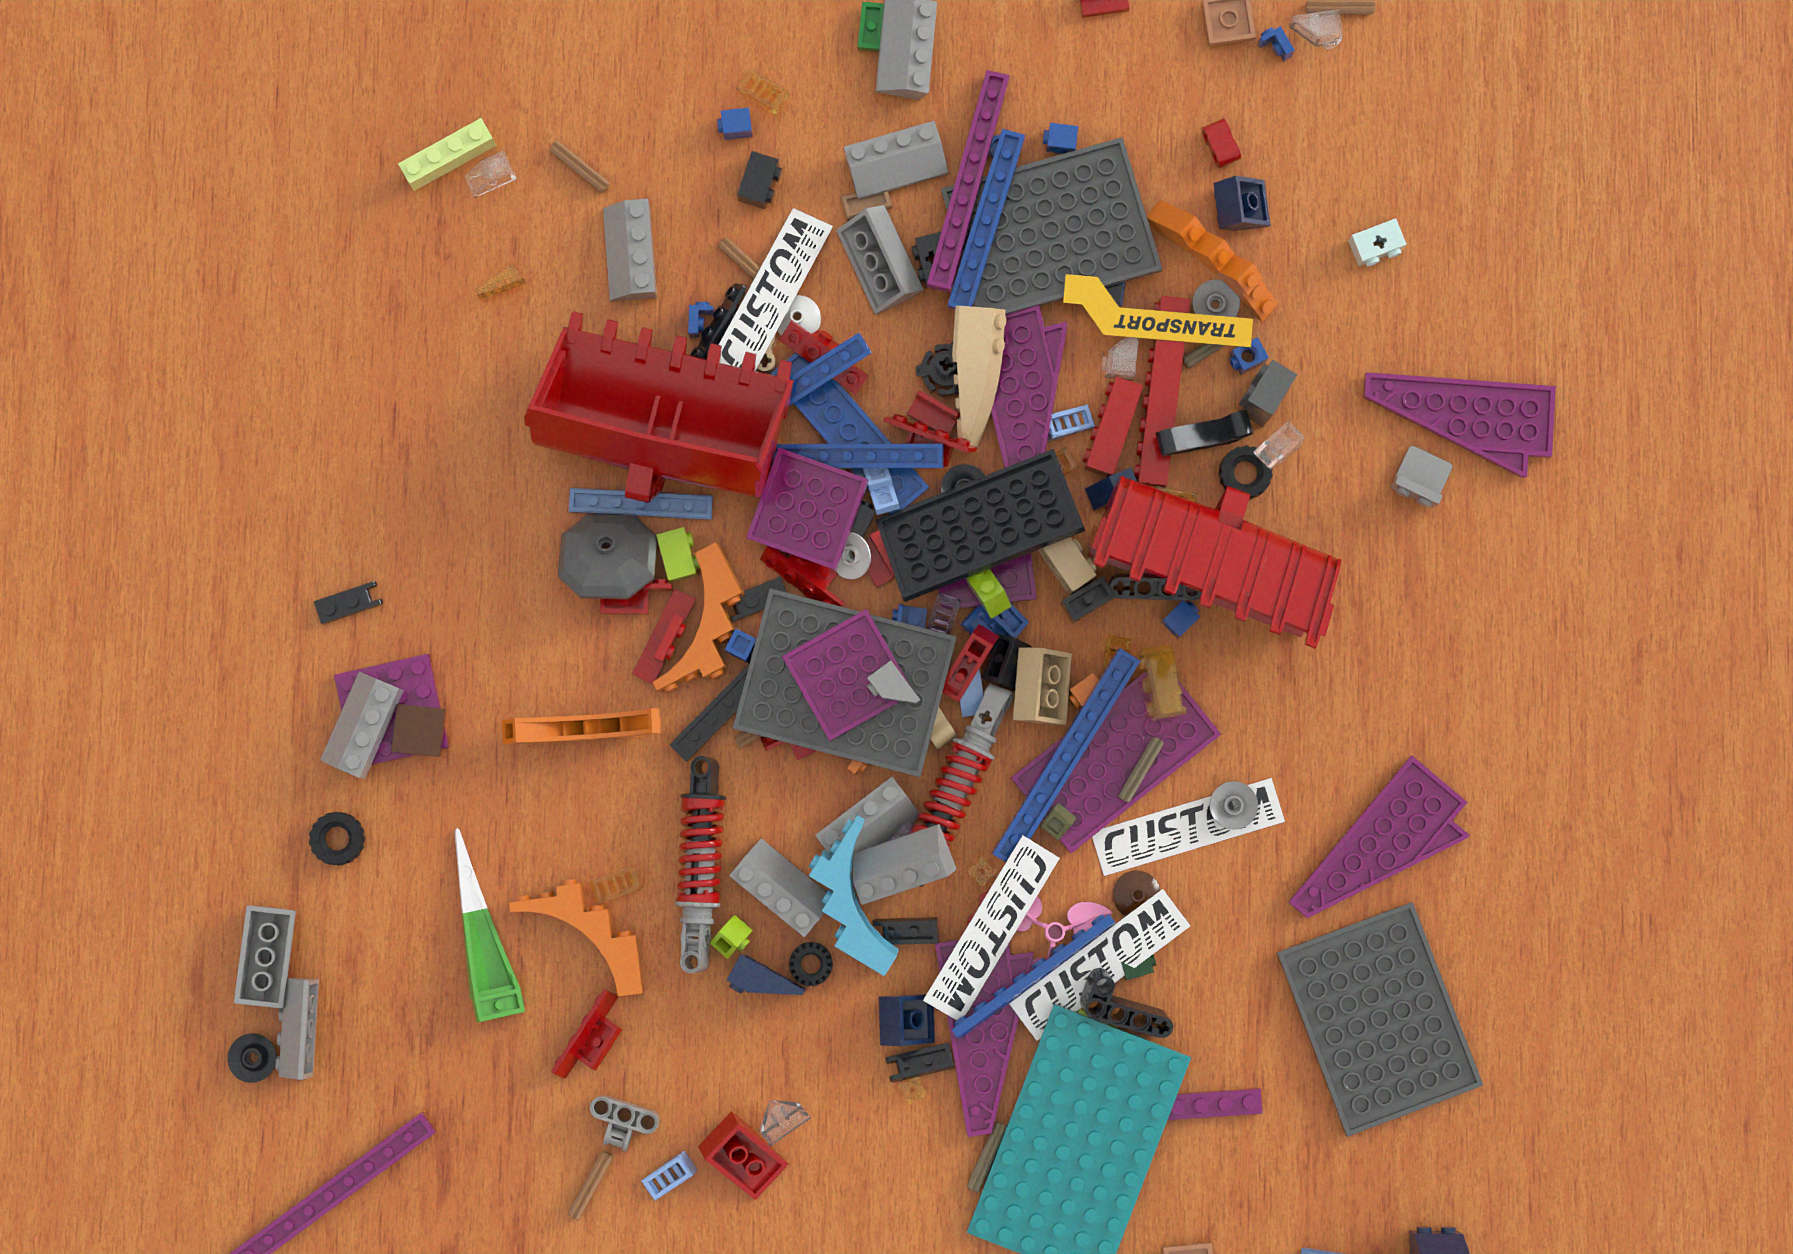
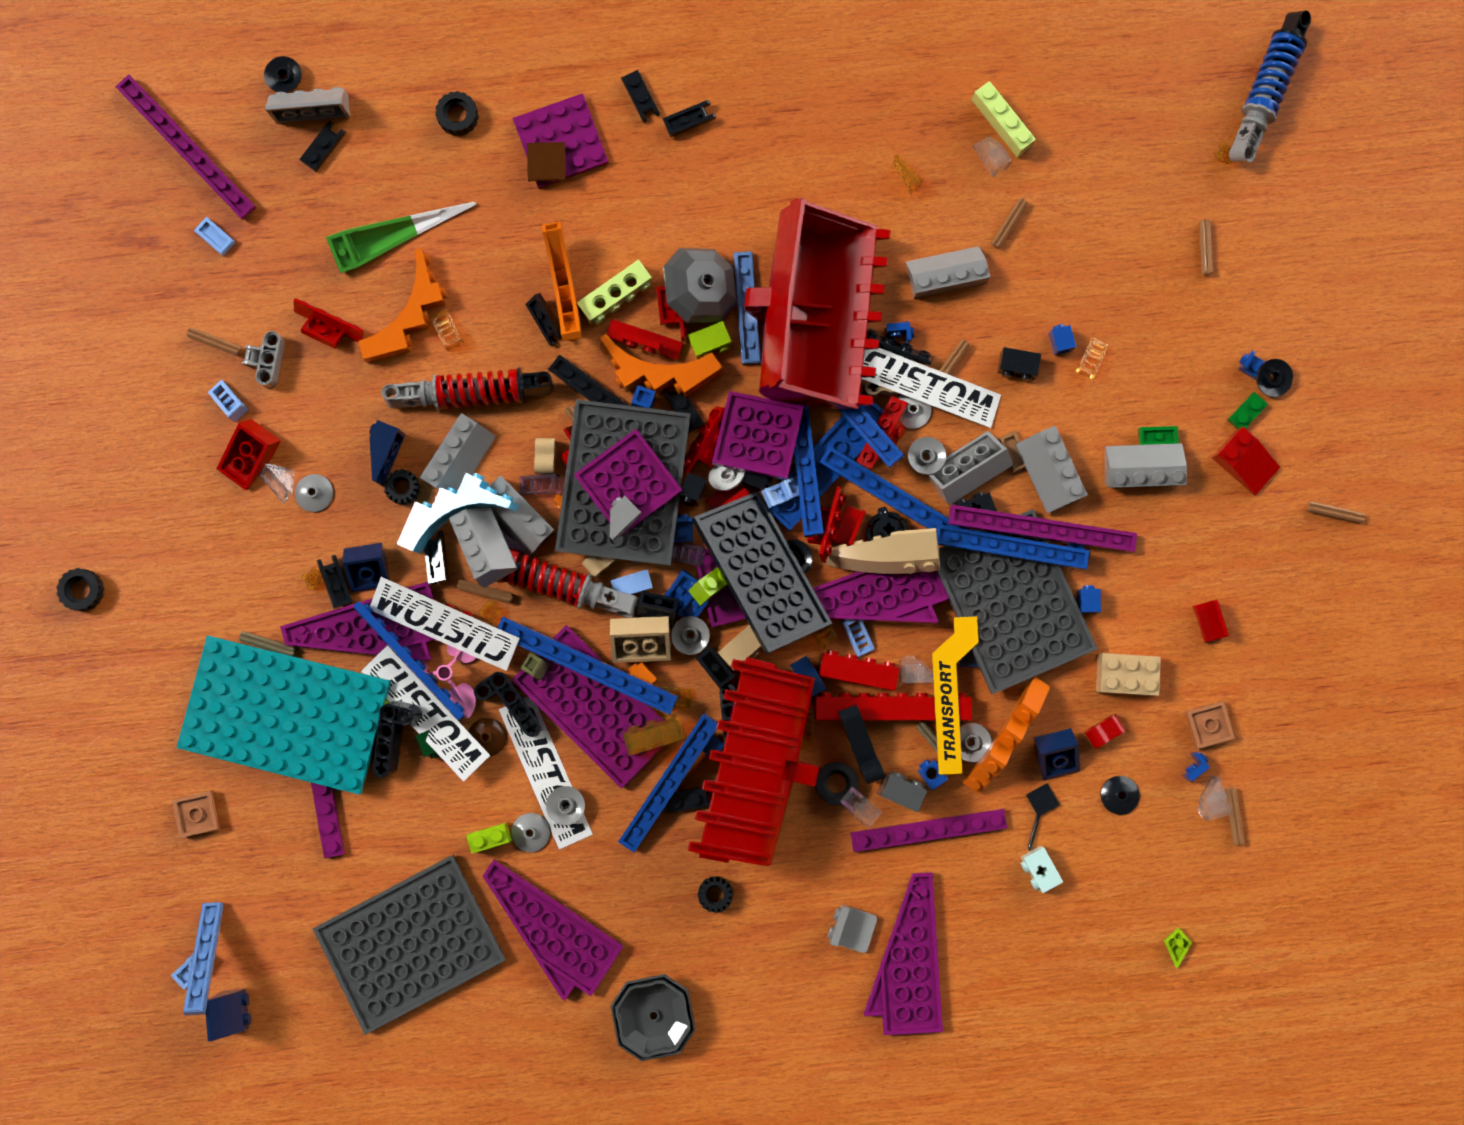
camera: 85 degrees right, 0 degrees up
light grey slope [234,905,296,1009] -> none
light grey slope [320,672,404,779] -> none
lime brick [710,915,753,959] -> none
red slope [942,624,999,702] -> none
dark tan axle [1118,737,1164,803] -> none
none -> light blue tile [194,217,236,256]
none -> light grey dish [295,474,333,512]
none -> black hinge [299,121,346,172]
none -> medium nougat axle [457,580,513,603]
none -> lime brick [466,822,512,854]
none -> black beam [474,672,542,737]
none -> light grey dish [511,813,550,852]
none -> slope [520,474,561,495]
none -> black hinge [525,293,562,347]
none -> tan axle [534,438,556,474]
none -> yellowish green brick [577,259,653,325]
none -> dark grey rock [611,974,696,1061]
none -> blue plate [618,713,718,852]
none -> black hinge [663,100,717,138]
none -> black hinge [666,788,711,814]
none -> light grey dish [671,616,710,655]
none -> black brick [680,473,707,507]
none -> black tyre [698,876,733,913]
none -> blue plate [819,446,959,529]
none -> magenta plate [850,808,1007,852]
none -> light grey dish [908,437,946,475]
none -> black piece [1026,783,1060,851]
none -> tan brick [1096,653,1161,696]
none -> black dish [1101,776,1140,815]
none -> lime piece [1163,927,1192,968]

